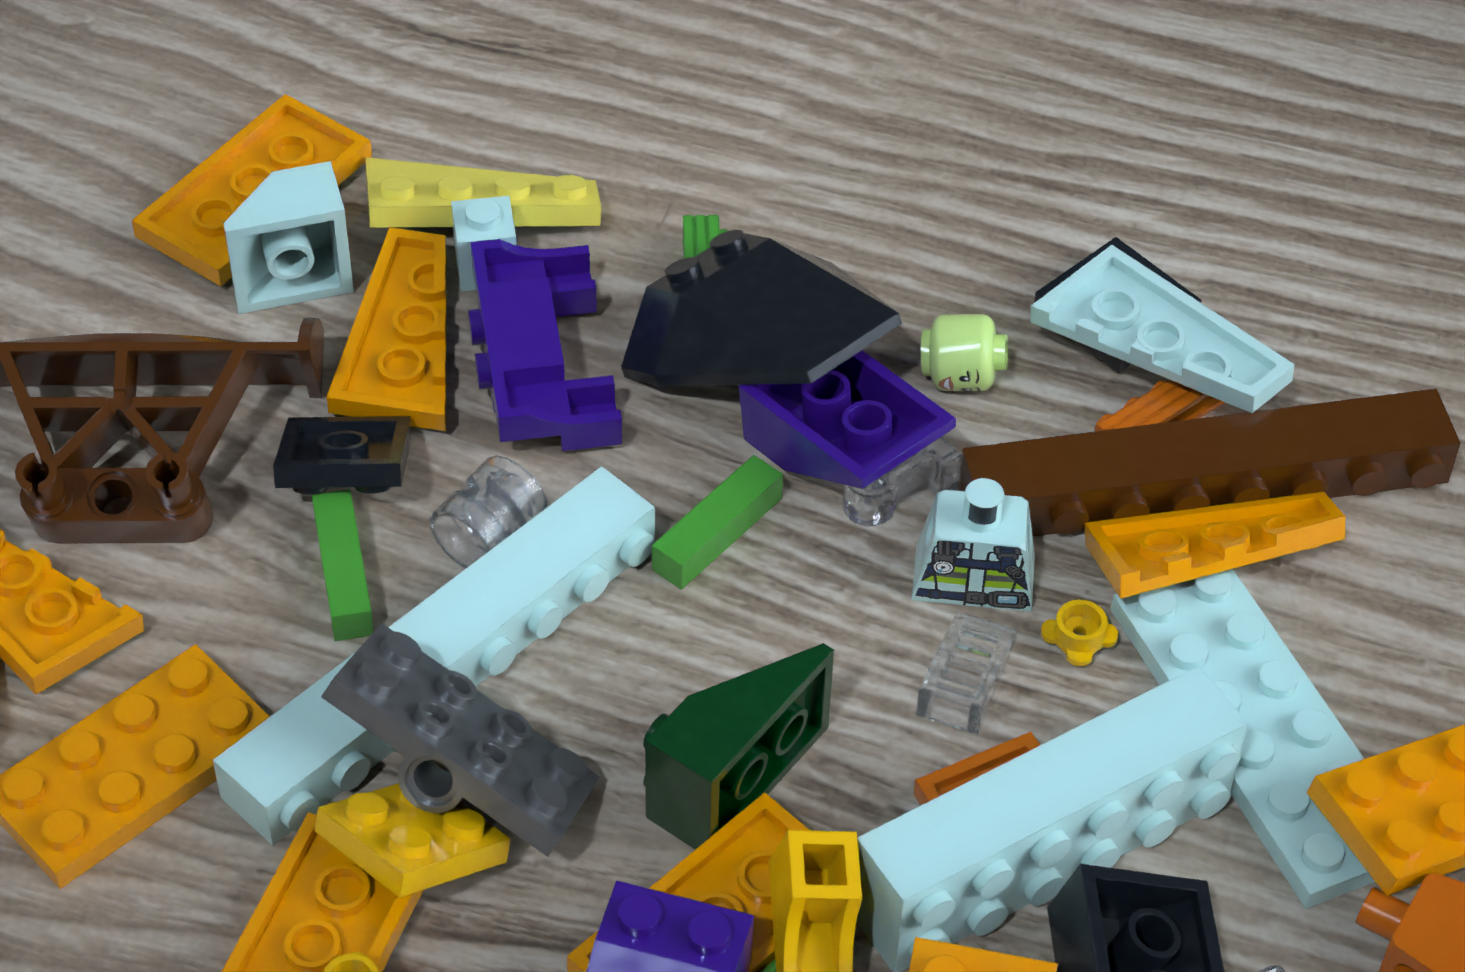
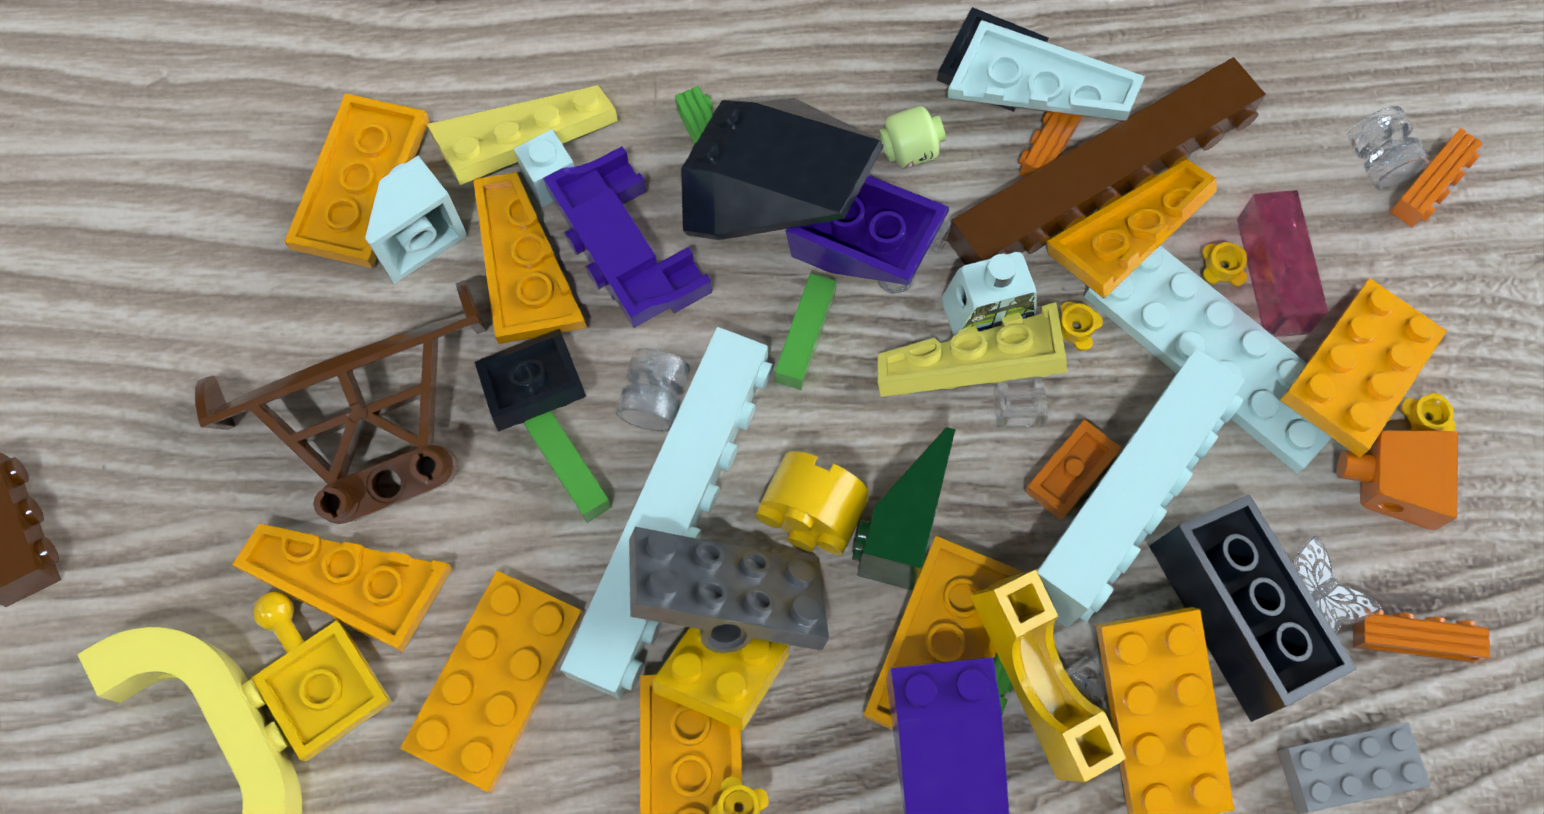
camera: 20 degrees left, 20 degrees up
none -> yellow brick [755,451,869,556]
none -> light yellow wing [878,302,1068,397]
none -> yellow plate [1202,242,1248,287]
none -> clear pink brick [1237,190,1329,337]

